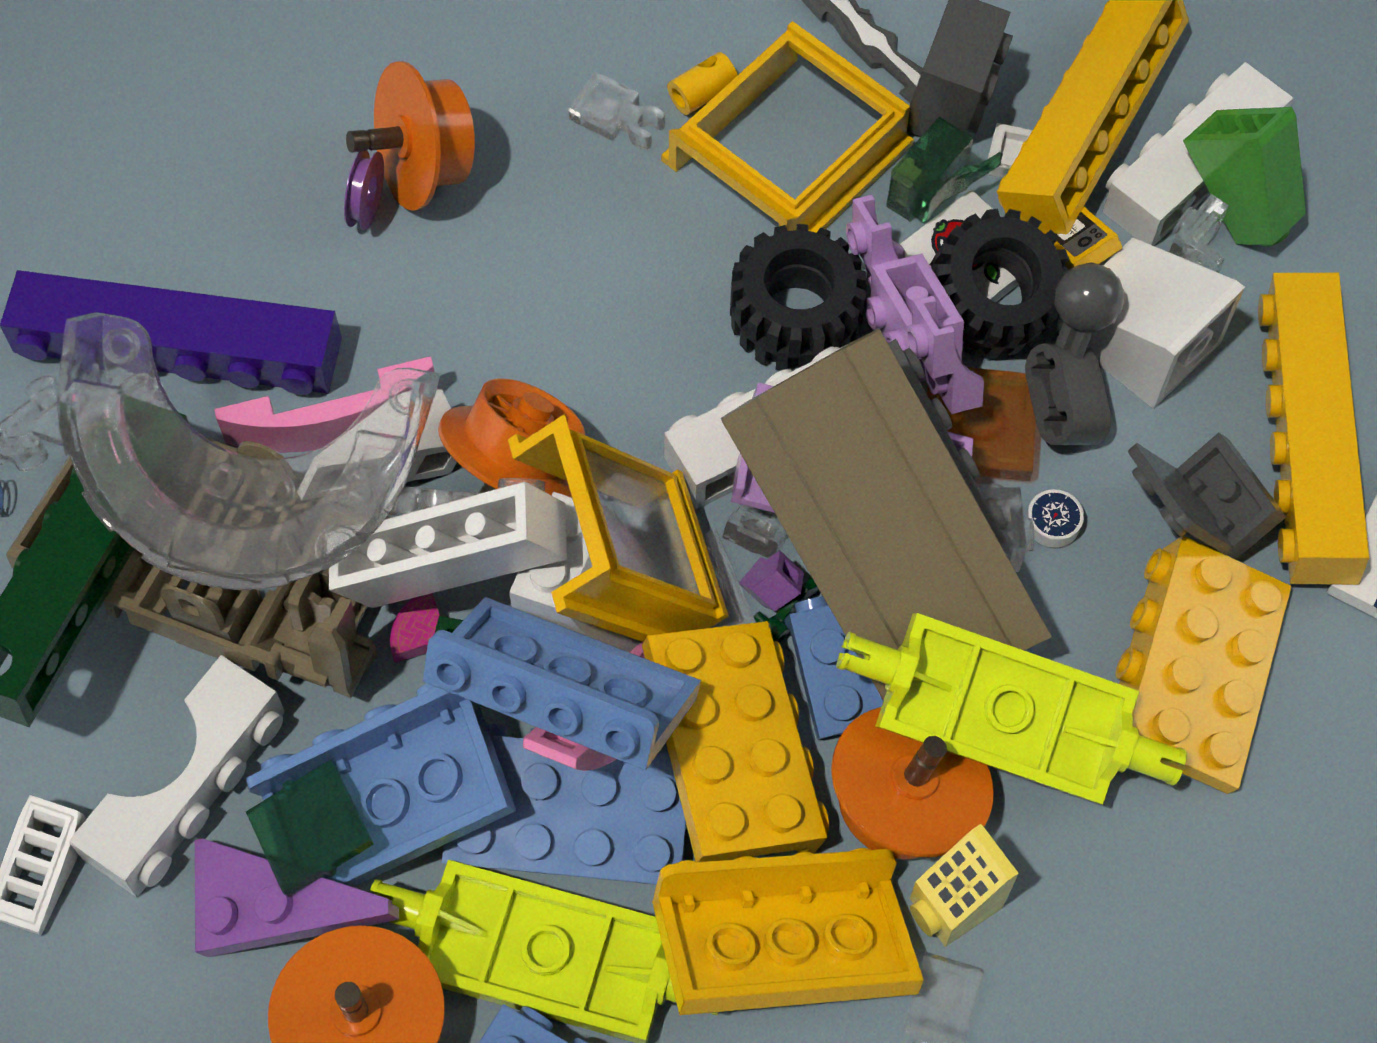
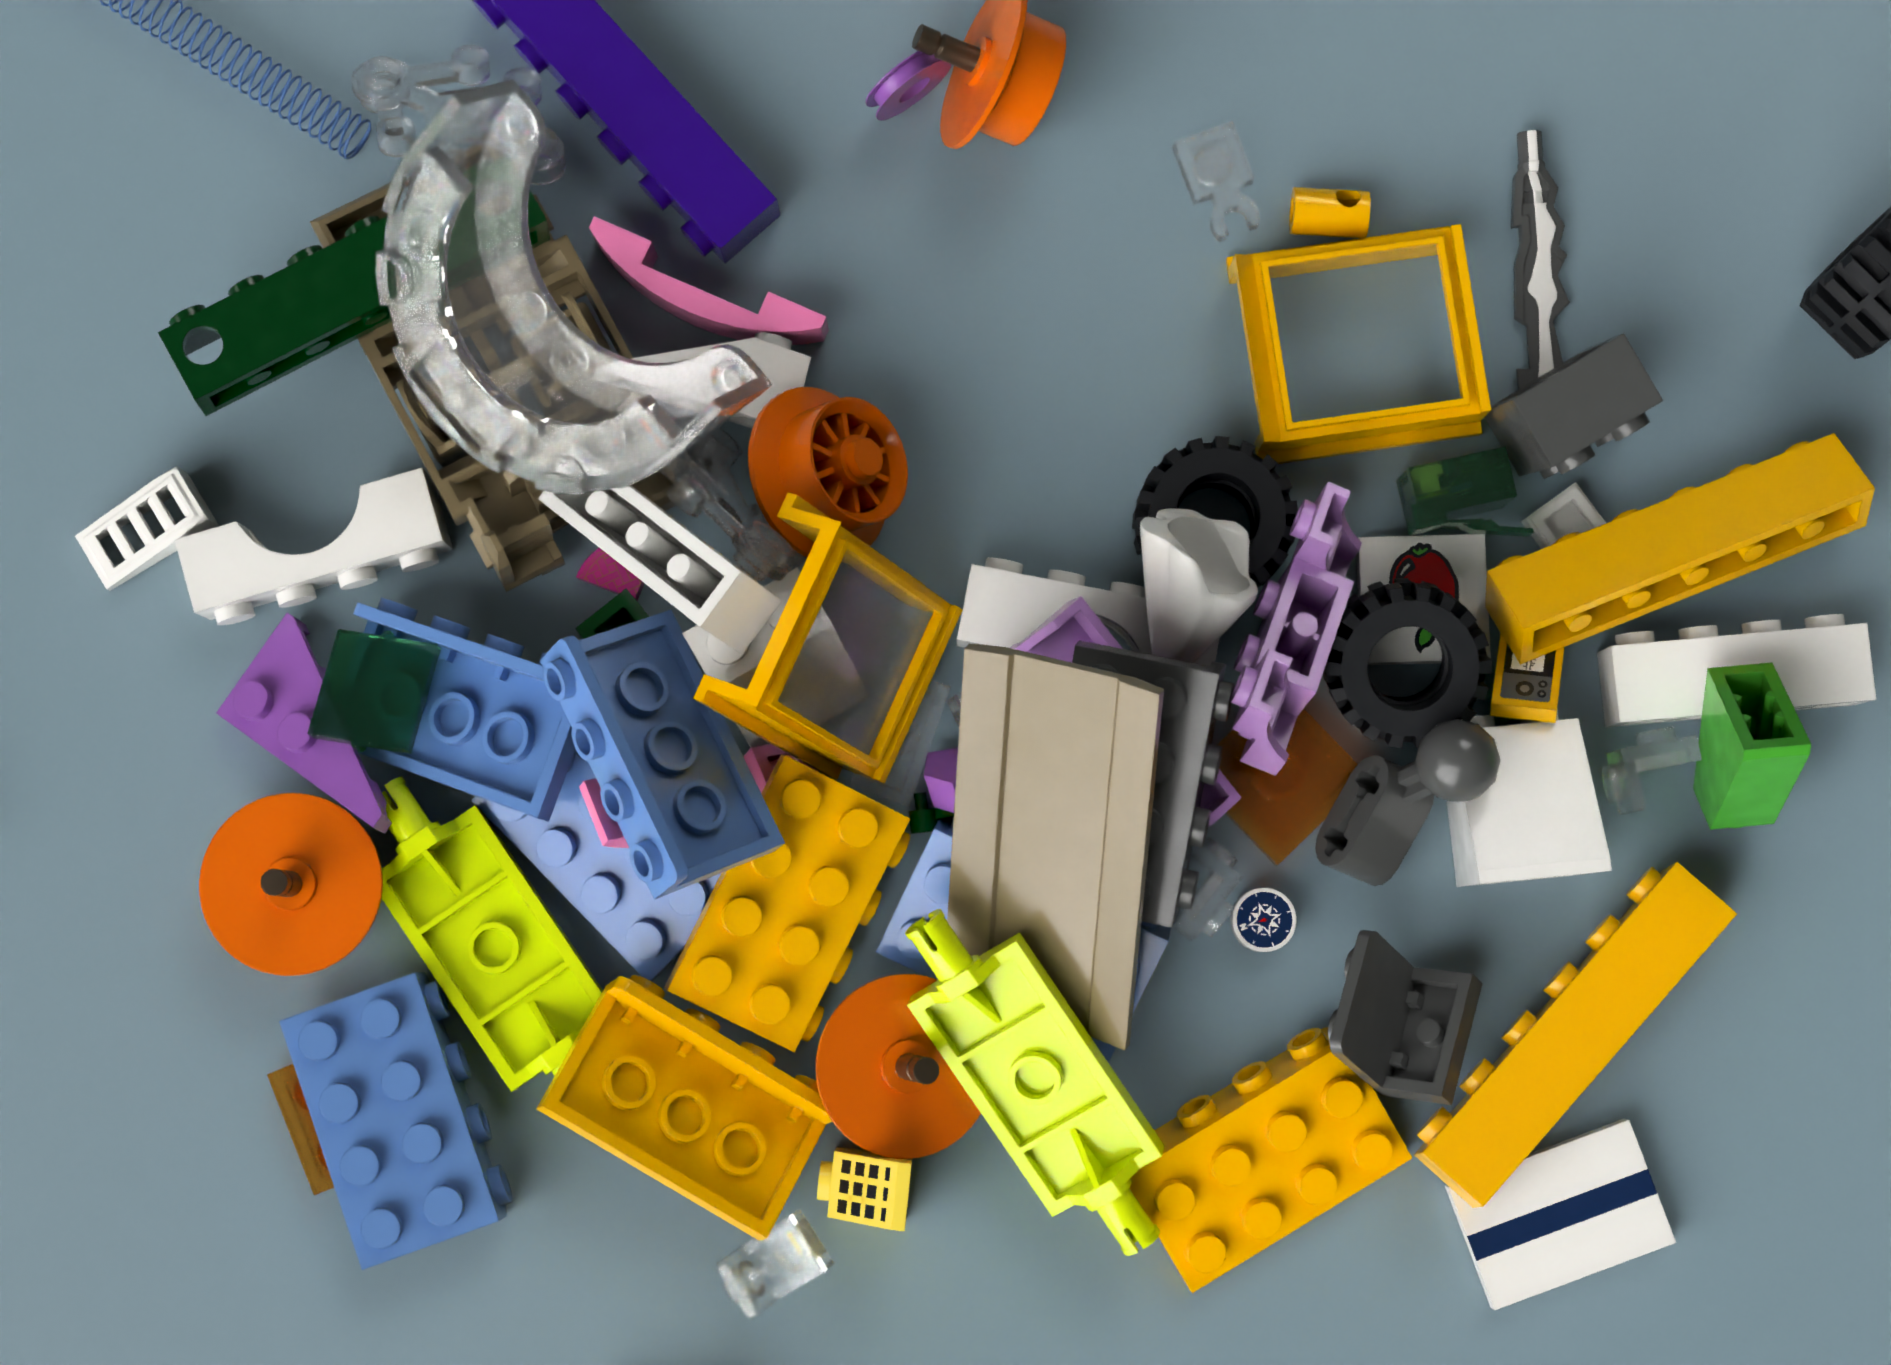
camera: 40 degrees right, 20 degrees up
none -> white hat [1140,508,1258,663]

